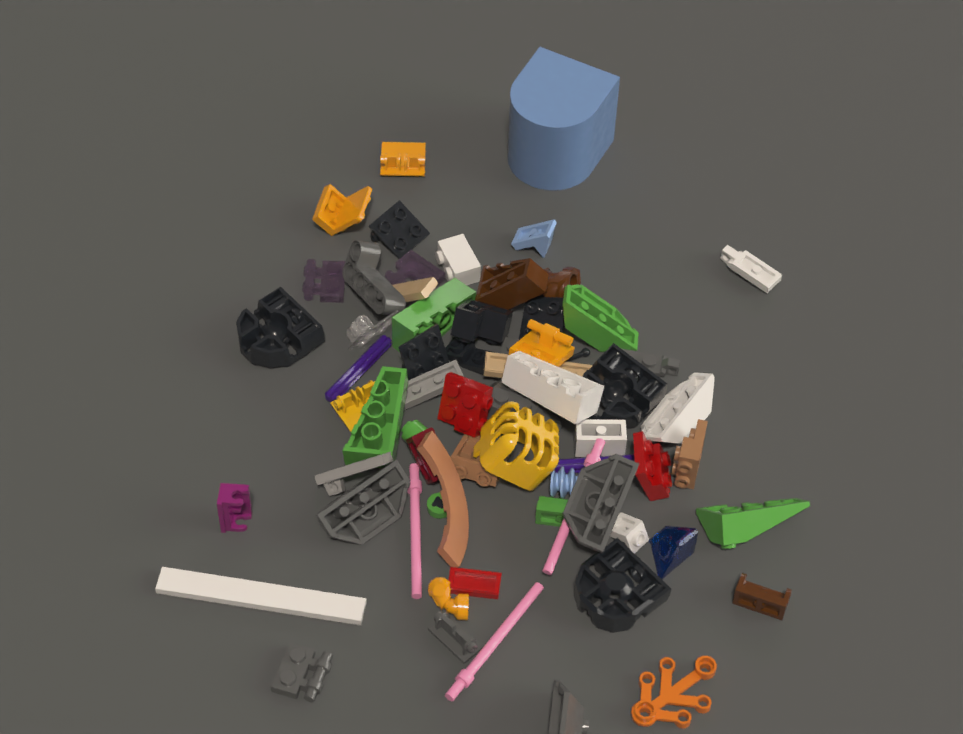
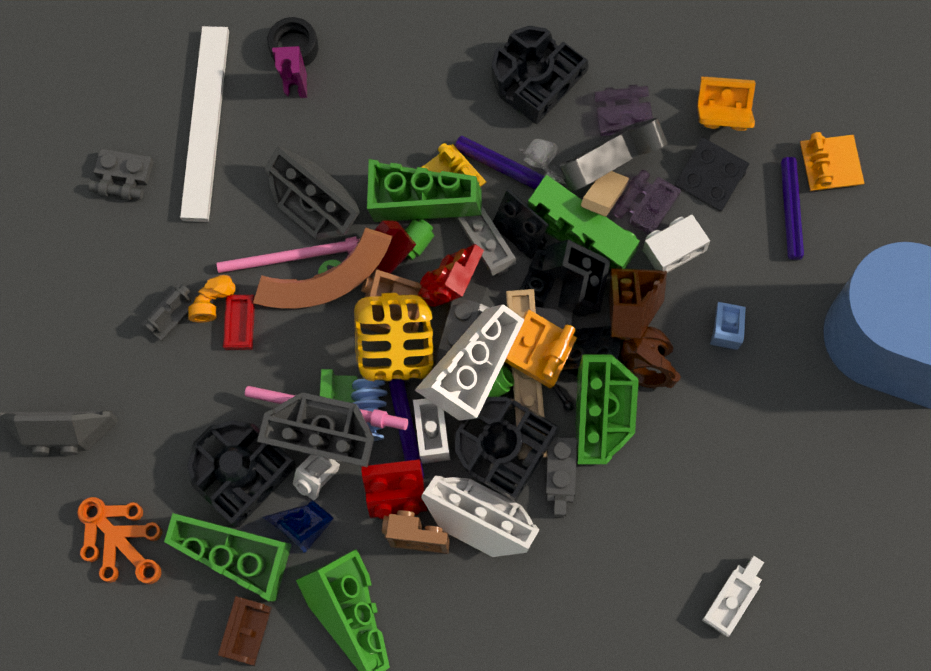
camera: 90 degrees right, 20 degrees up
light grey hinge [314,452,393,496] -> none
bright pink bar [445,582,544,702] -> none
none -> bright green wedge [164,513,292,602]
none -> black tyre [267,17,319,67]
none -> dark purple axle [781,157,804,260]

